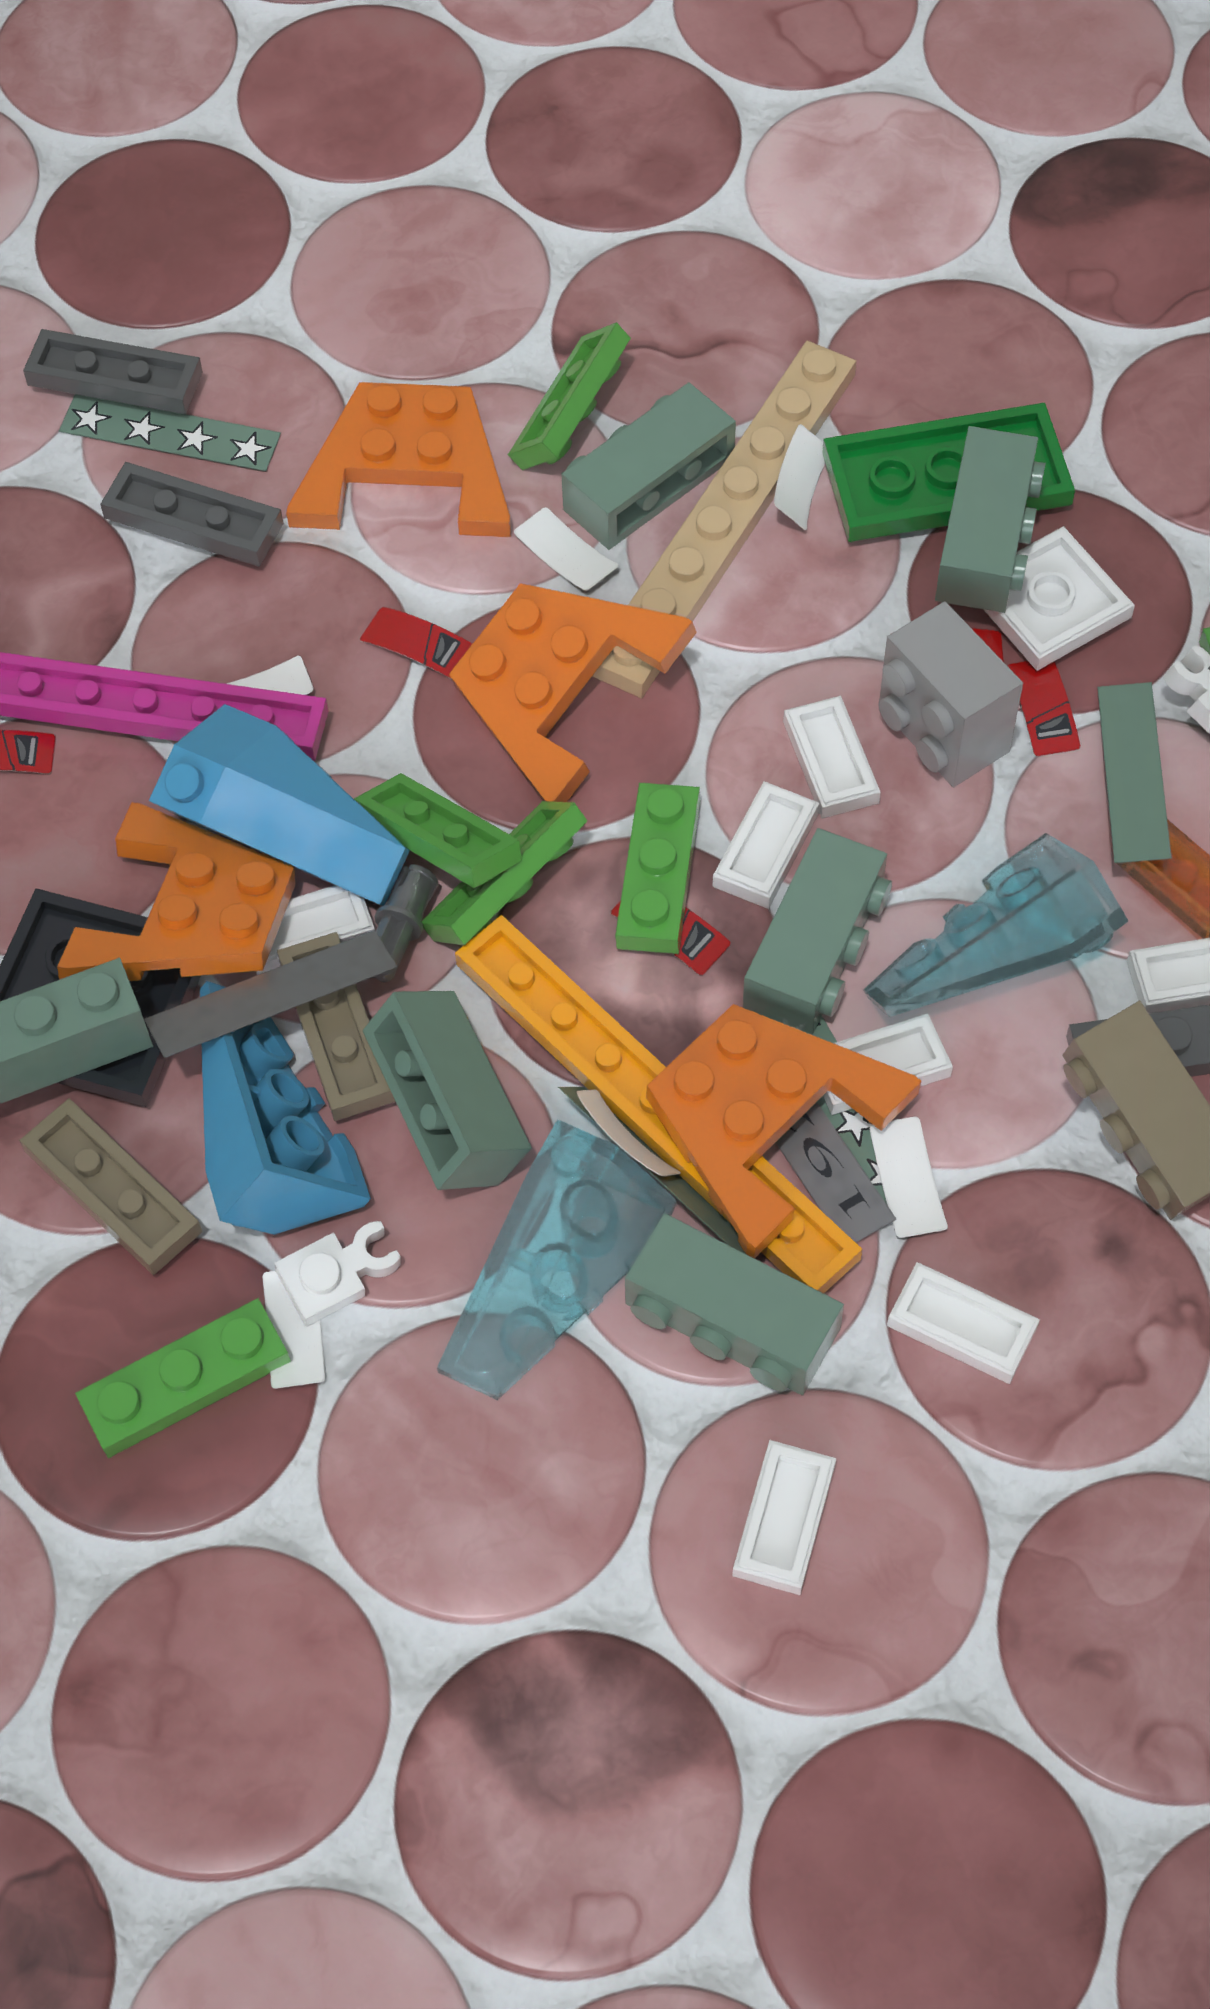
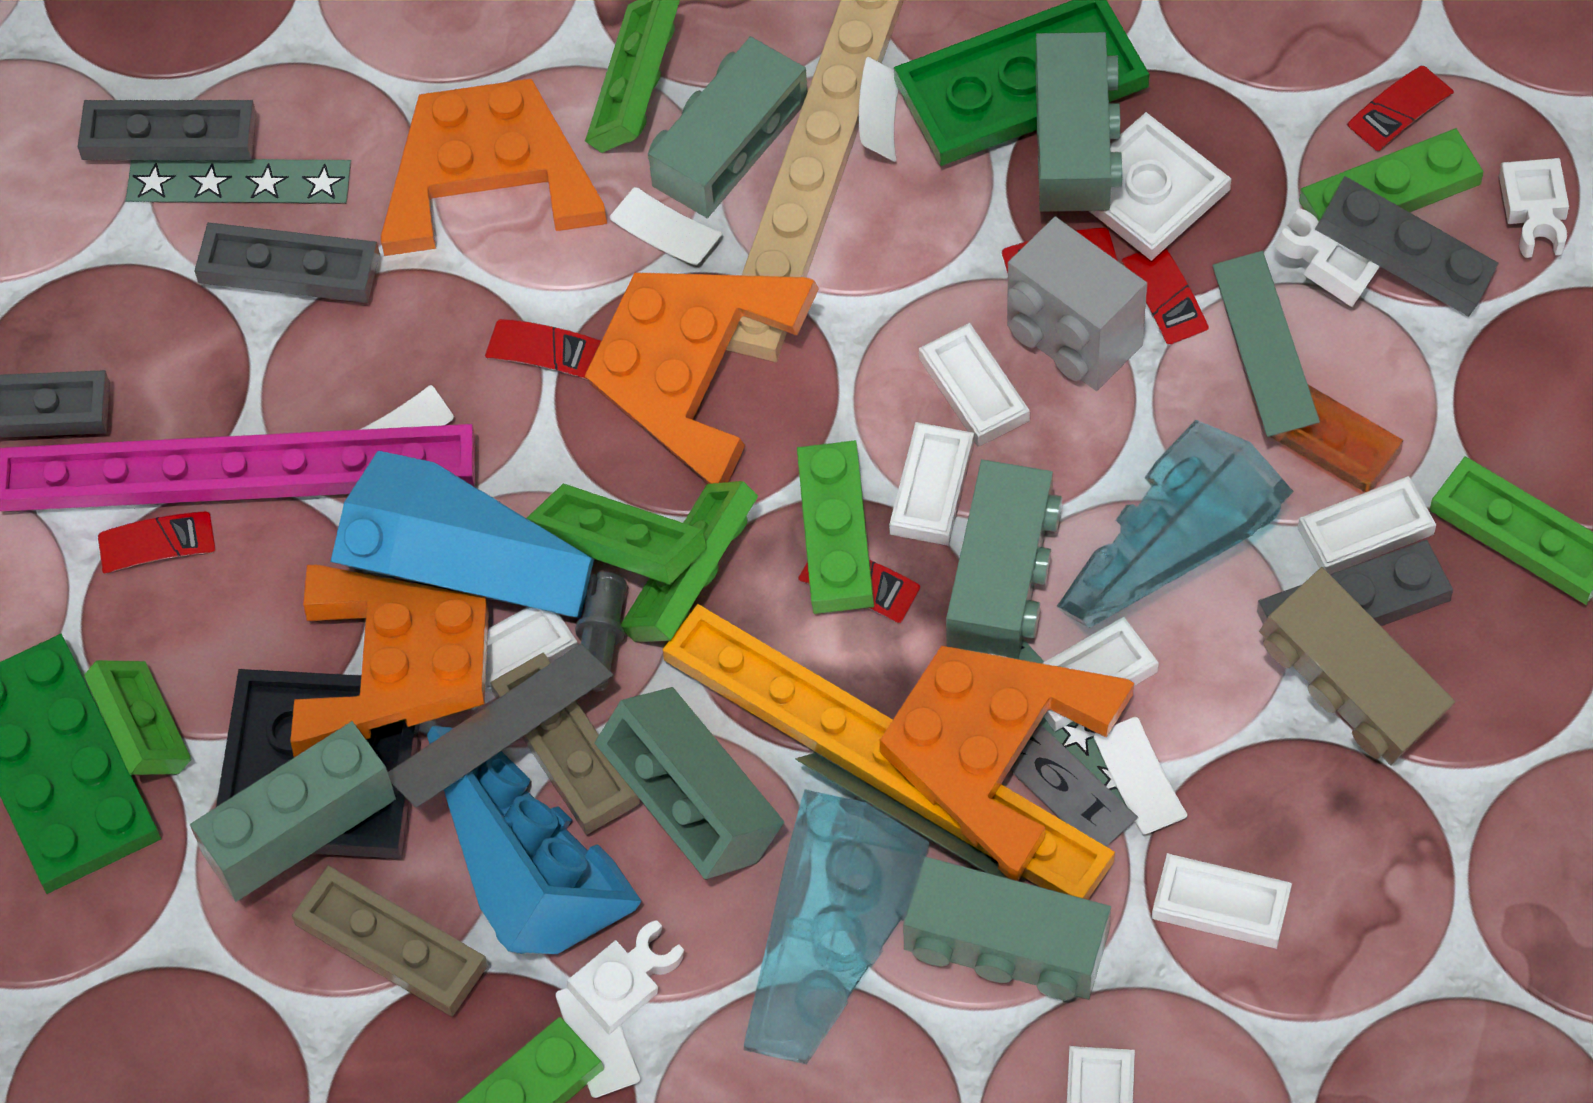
camera: 10 degrees left, 0 degrees up
white sticker [576,1089,681,1176] -> none

